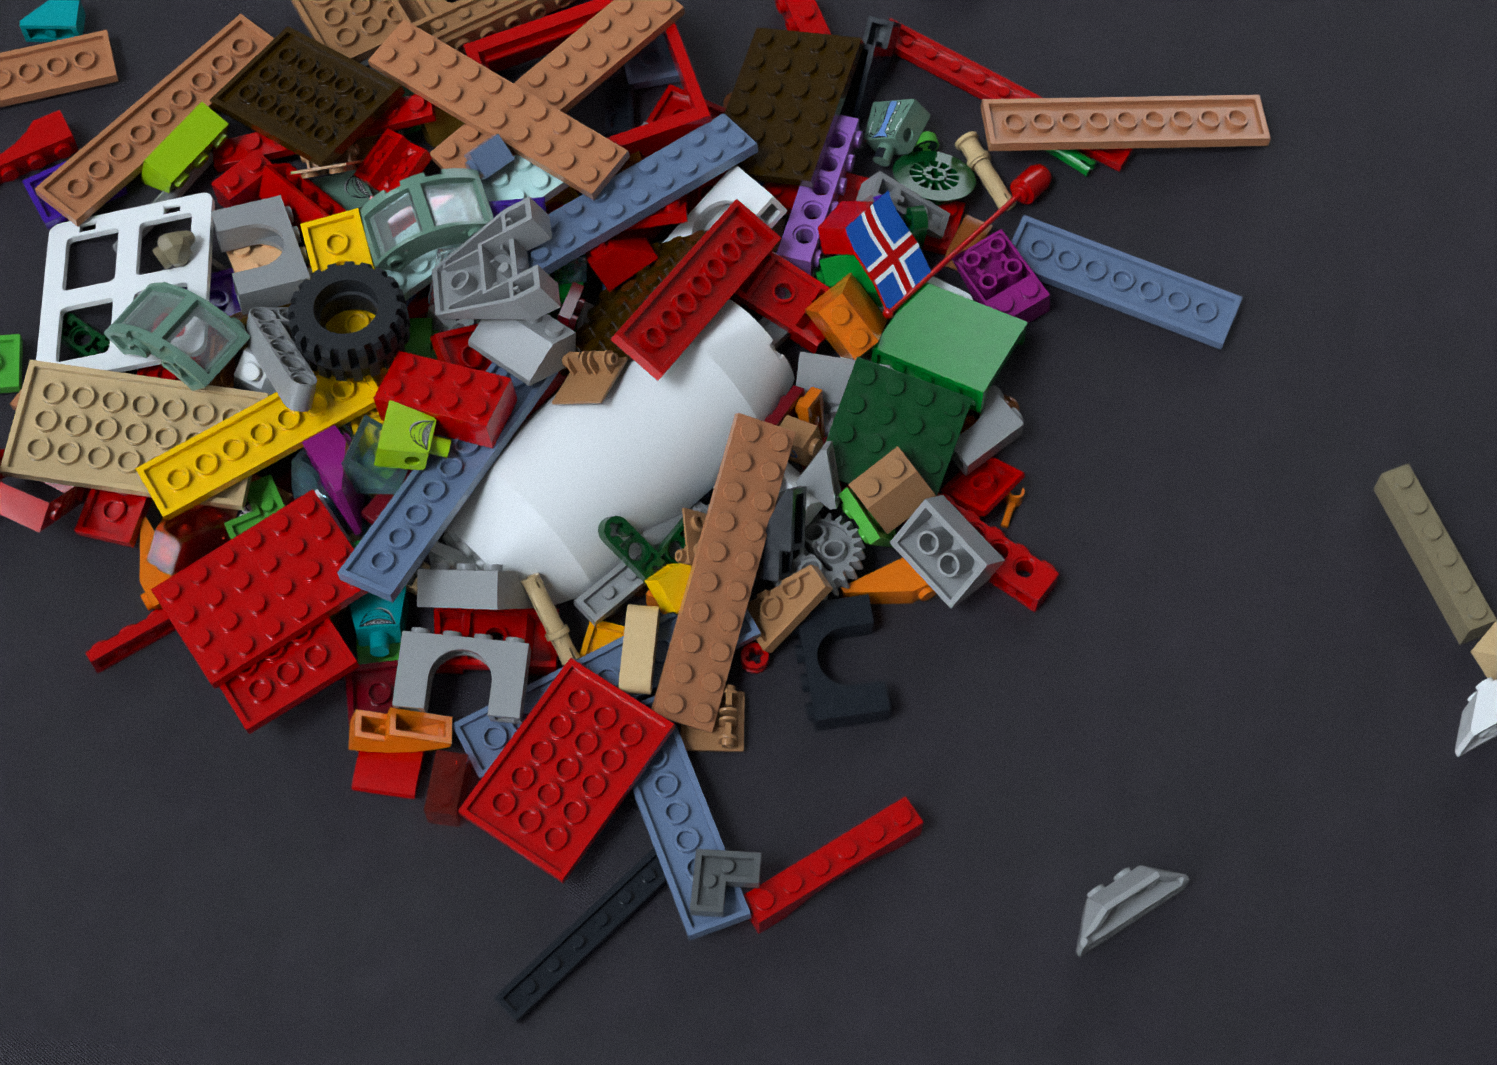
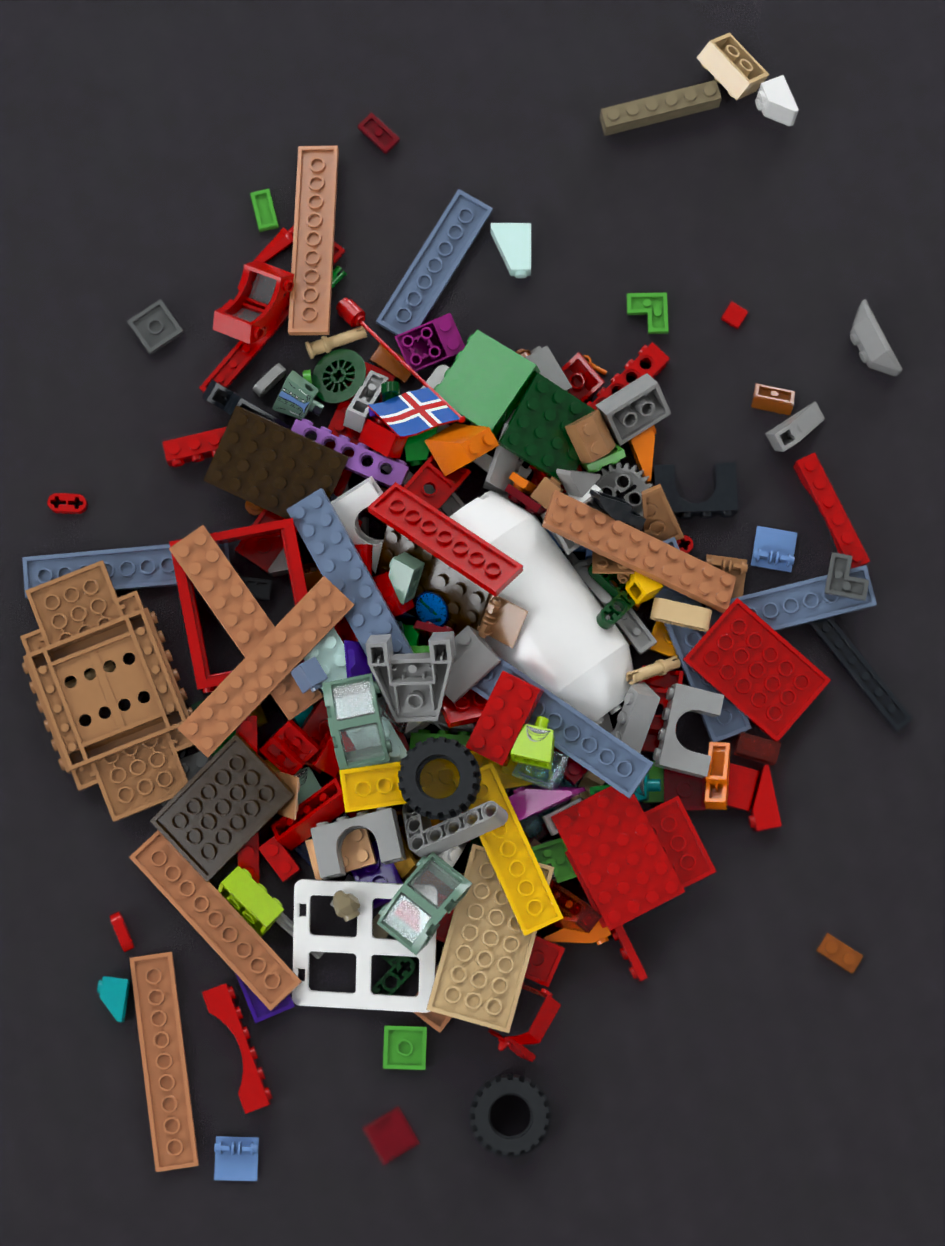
camera: 85 degrees left, 15 degrees up
none -> red beam [109,911,135,952]
none -> red window [213,260,294,344]
none -> bright green tile [250,188,279,232]
none -> light grey beam [252,363,287,397]
none -> red bar [254,225,294,263]
none -> dark red plate [357,112,400,155]
none -> sand green slope [388,552,425,605]
none -> clear blue sticker [414,591,449,627]
none -> light aqua slope [491,223,531,278]
none -> bright green plate [626,292,669,334]
none -> red tile [721,301,749,330]
none -> red slope [748,764,782,832]
none -> dark orange slope [751,383,795,415]
none -> medium blue hinge [751,526,797,572]
none -> light grey slope [765,401,825,452]
none -> dark orange plate [816,933,863,974]

